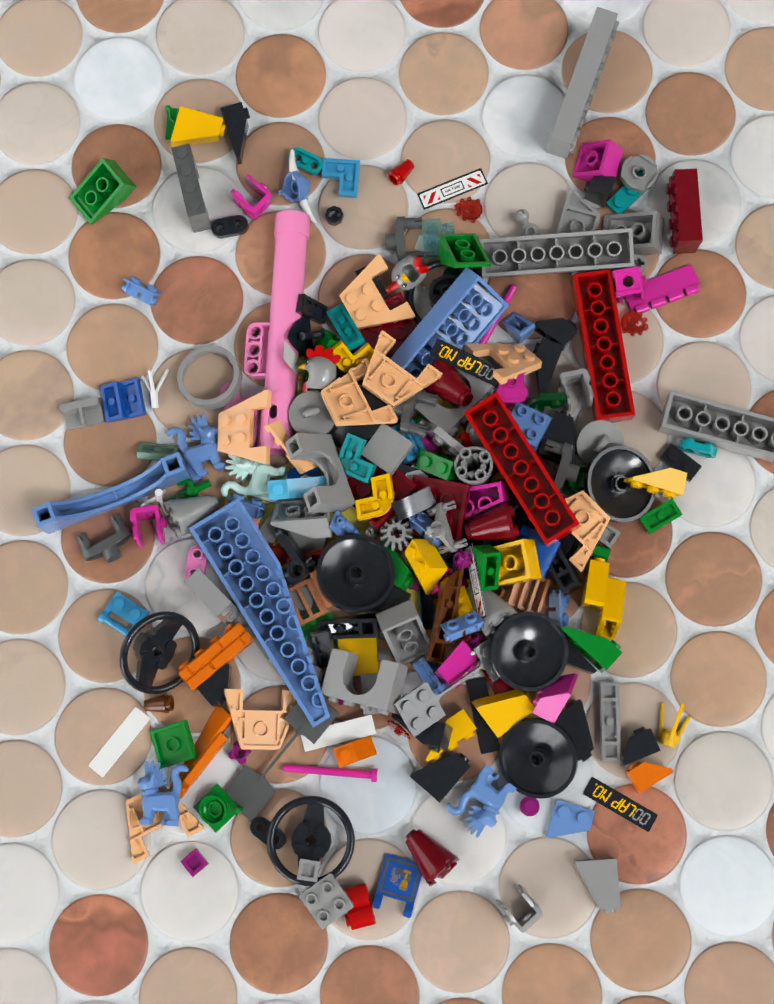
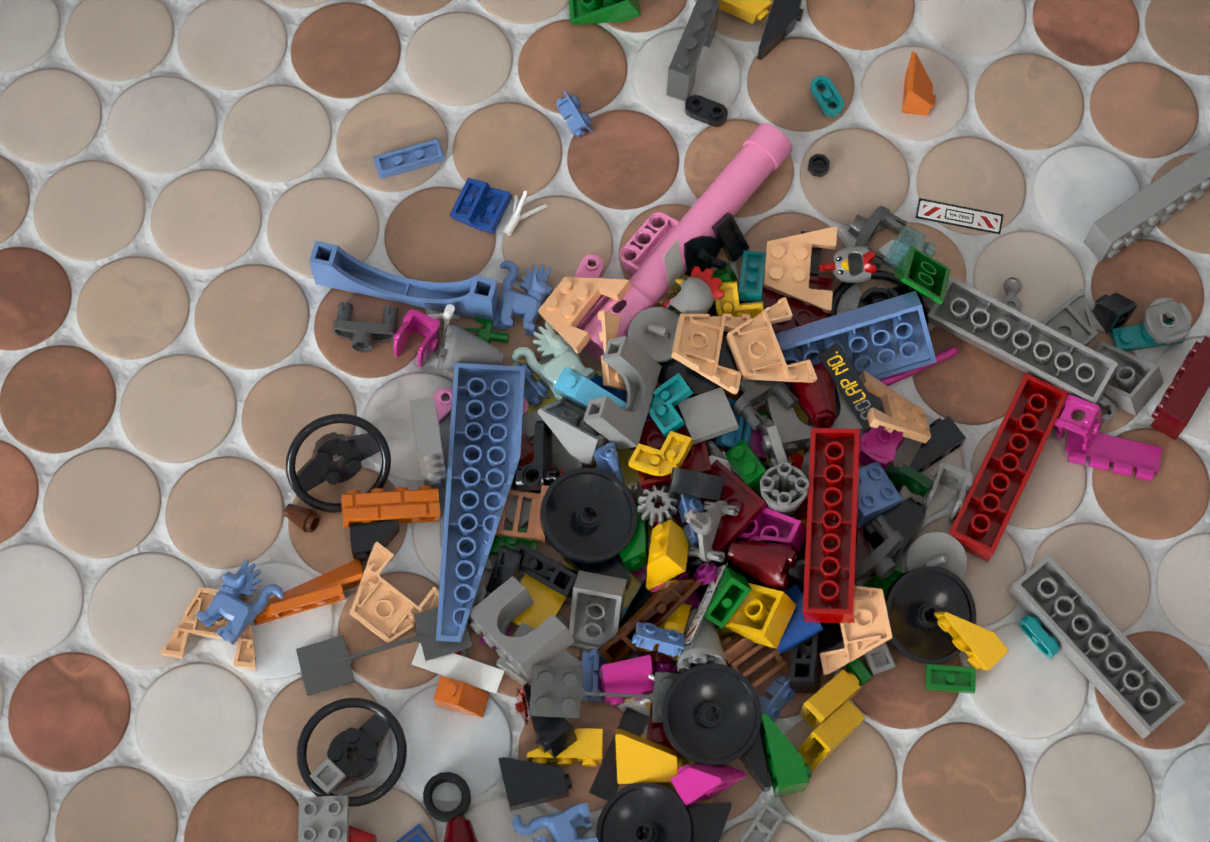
camera: 30 degrees right, 10 degrees down
light grey panel [60,397,105,430] -> none
white sticker [88,707,150,777] -> none
dark azure plate [98,591,150,637] -> none
sand green plate [137,441,179,461] -> none
green tile [150,720,198,769] -> none
light grey piece [177,345,243,410] -> none
magenta plate [180,848,209,877] -> none
green hat [193,783,243,833] -> none
magenta plate [228,741,252,764] -> none
dark pink piece [230,174,272,220] -> none
black plate [250,817,286,850] -> none
medium blue helmet [278,149,317,224] -> none
dark pink bar [282,764,378,782] -> none
dark azure plate [322,158,360,198] -> none
red cone [388,159,415,186] -> none
clear red piece [454,197,482,223] -> none
medium blue slope [500,311,535,344] -> none
black slope [534,318,578,351] -> none
dark pink slope [573,139,623,182] -> none
clear red piece [621,309,649,336] -> none
black plate [659,443,702,482] -> none
none -> medium blue tile [374,138,445,179]
none -> black tyre [423,772,471,822]
none -> orange slope [902,52,936,116]

